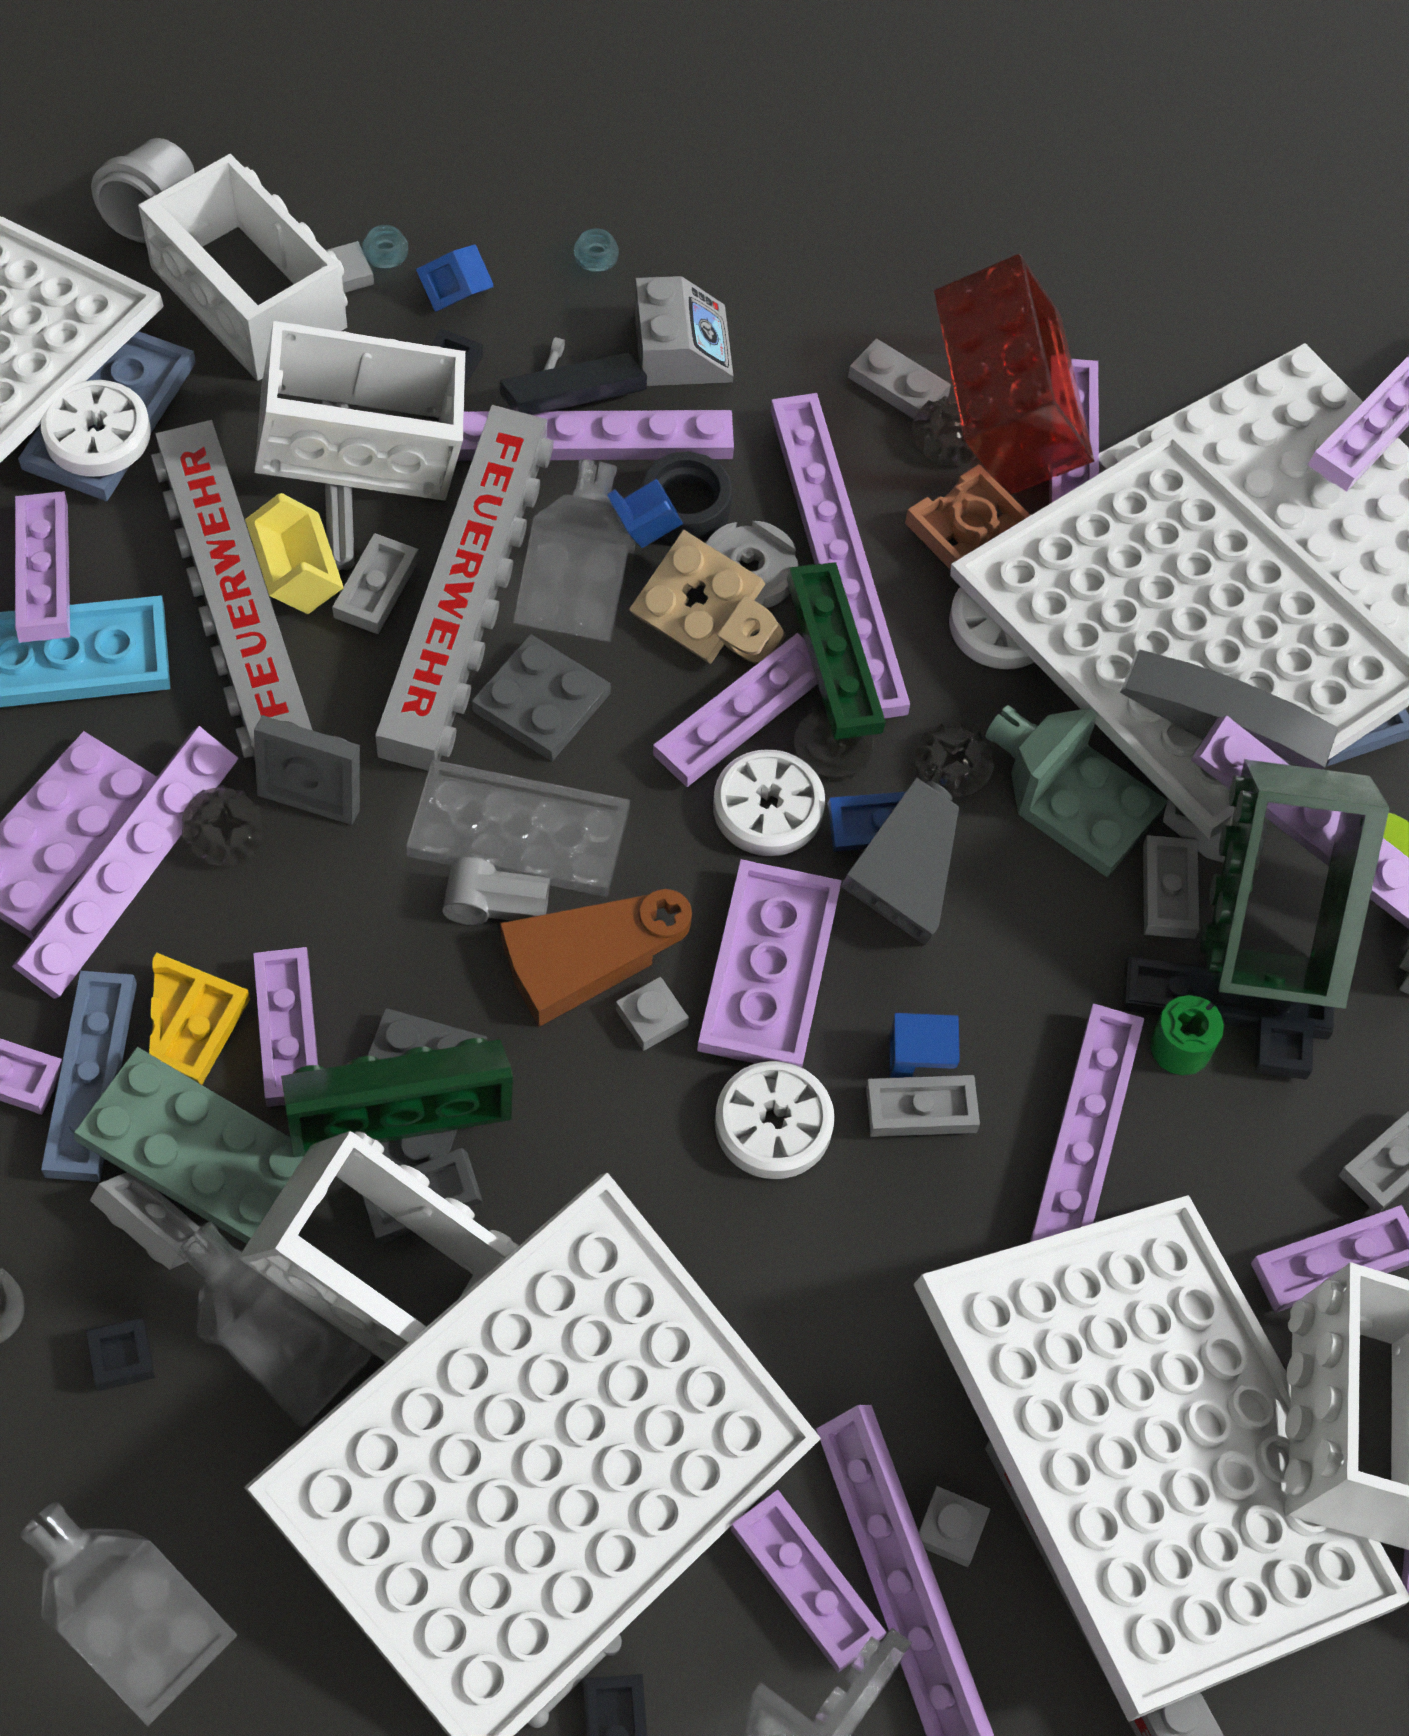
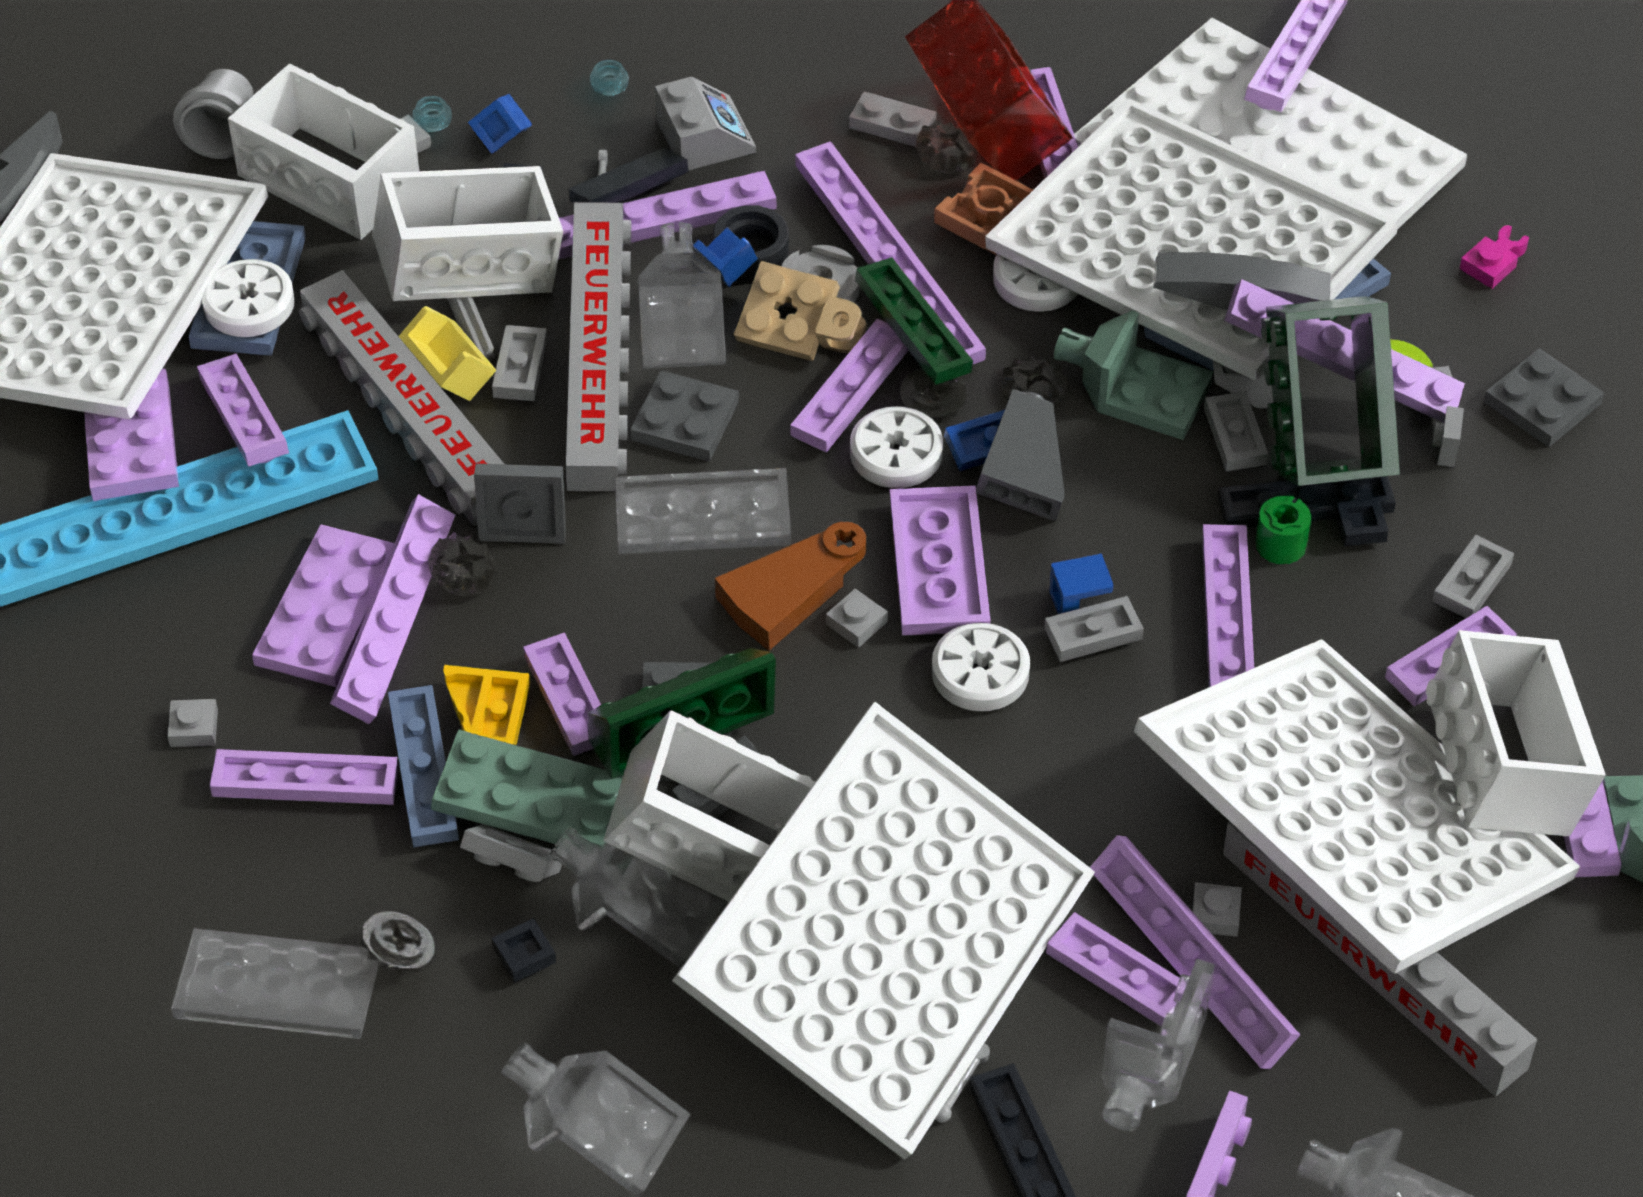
camera: 10 degrees left, 10 degrees down
light grey piece [442,857,550,925] -> none

